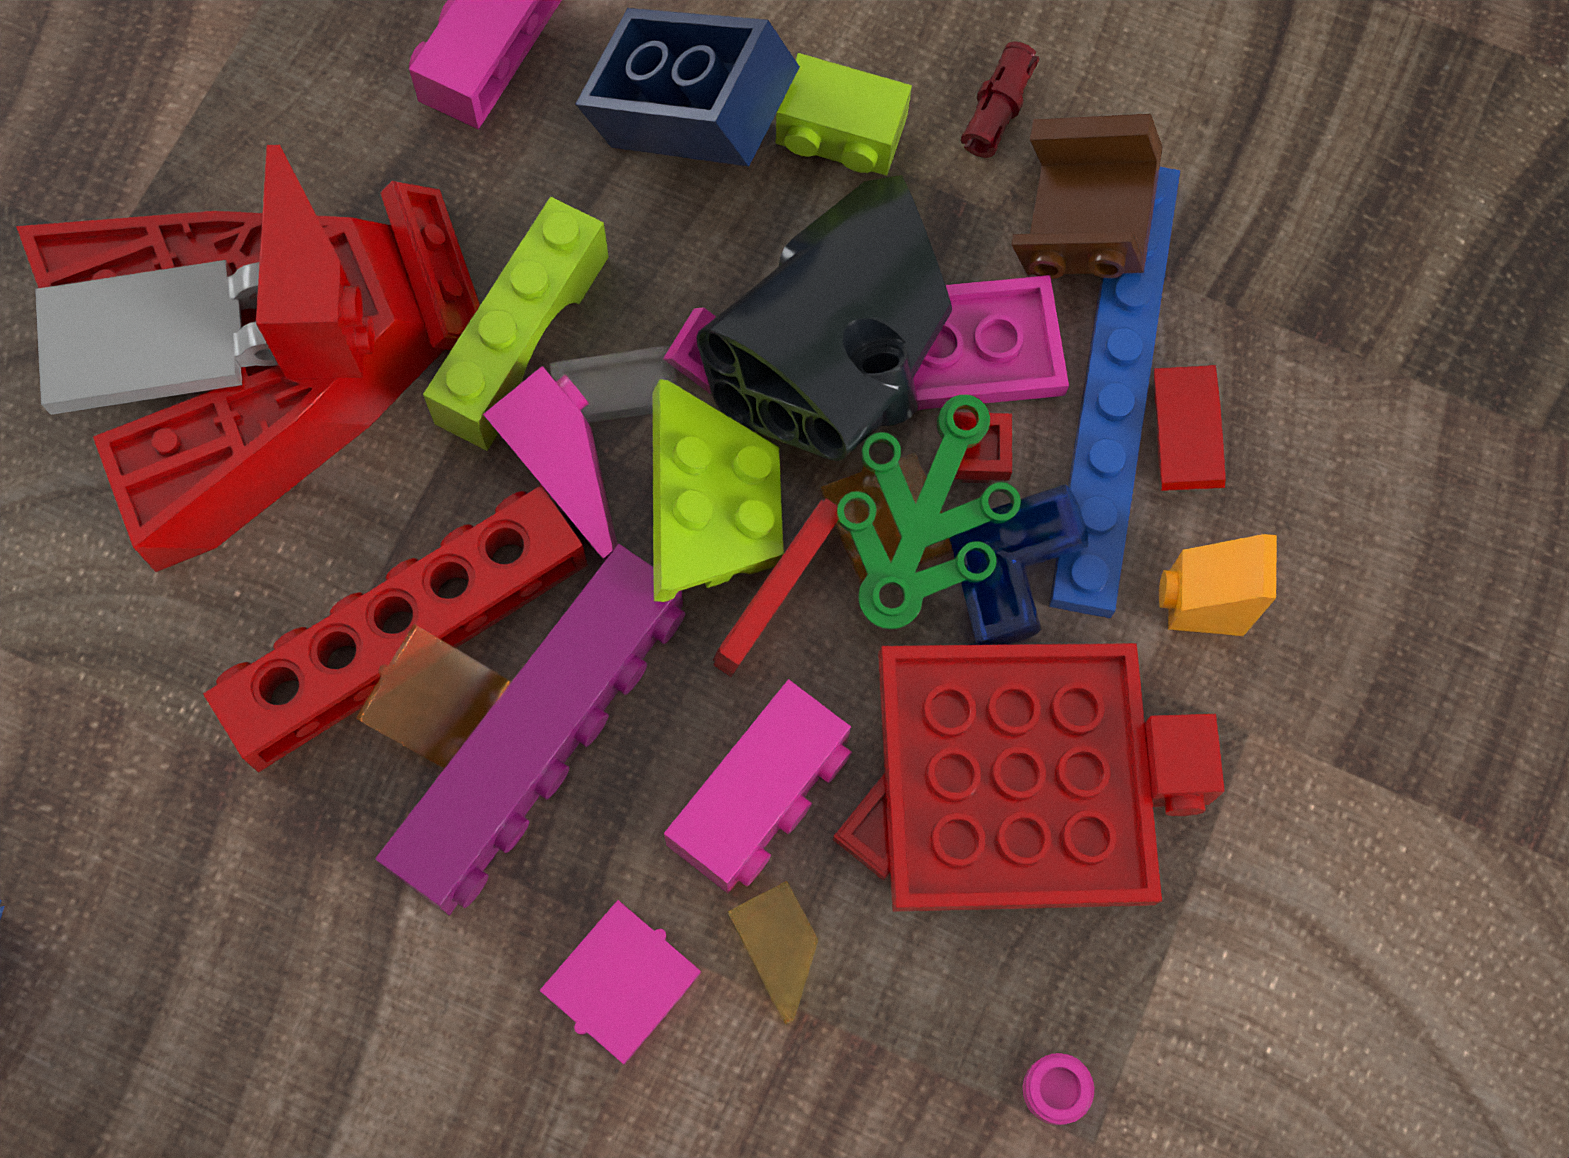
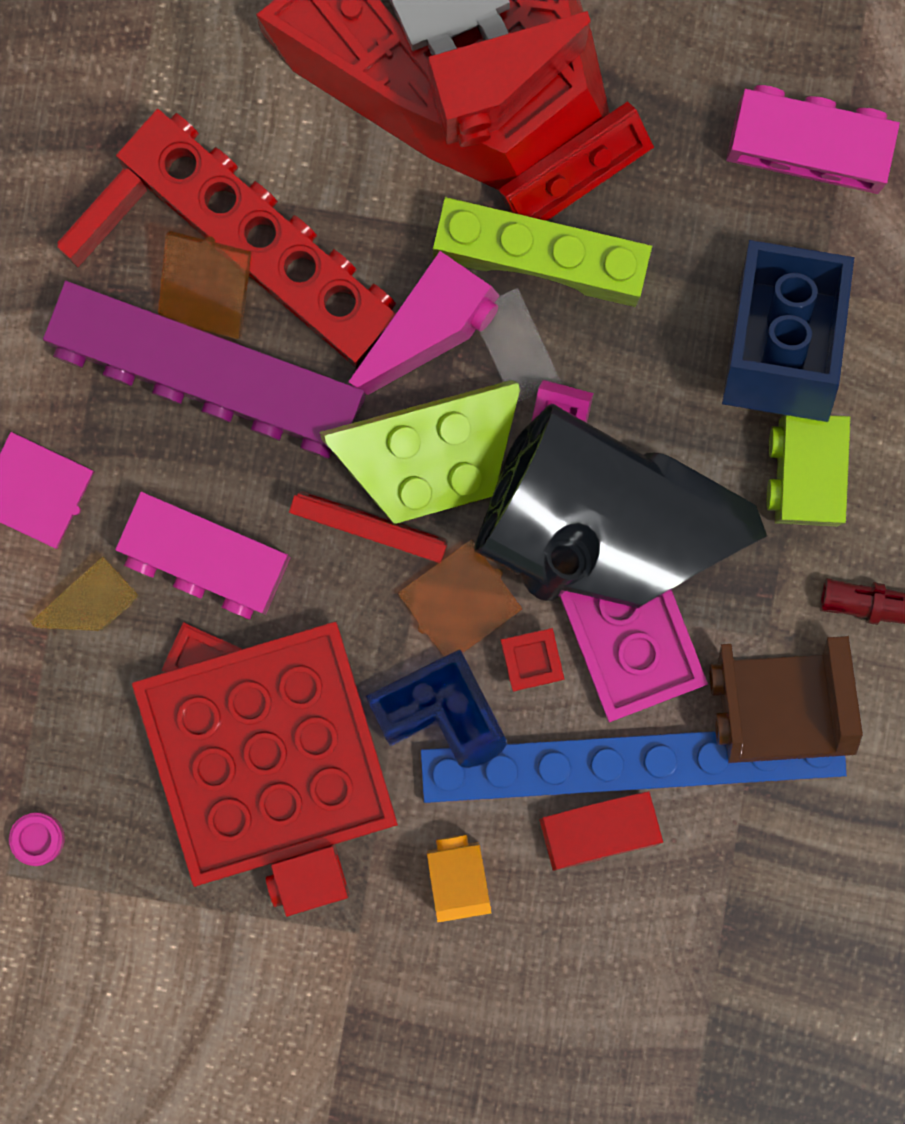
camera: 75 degrees right, 15 degrees up
green plant [836,395,1021,629] -> none
none -> red tile [57,168,147,267]

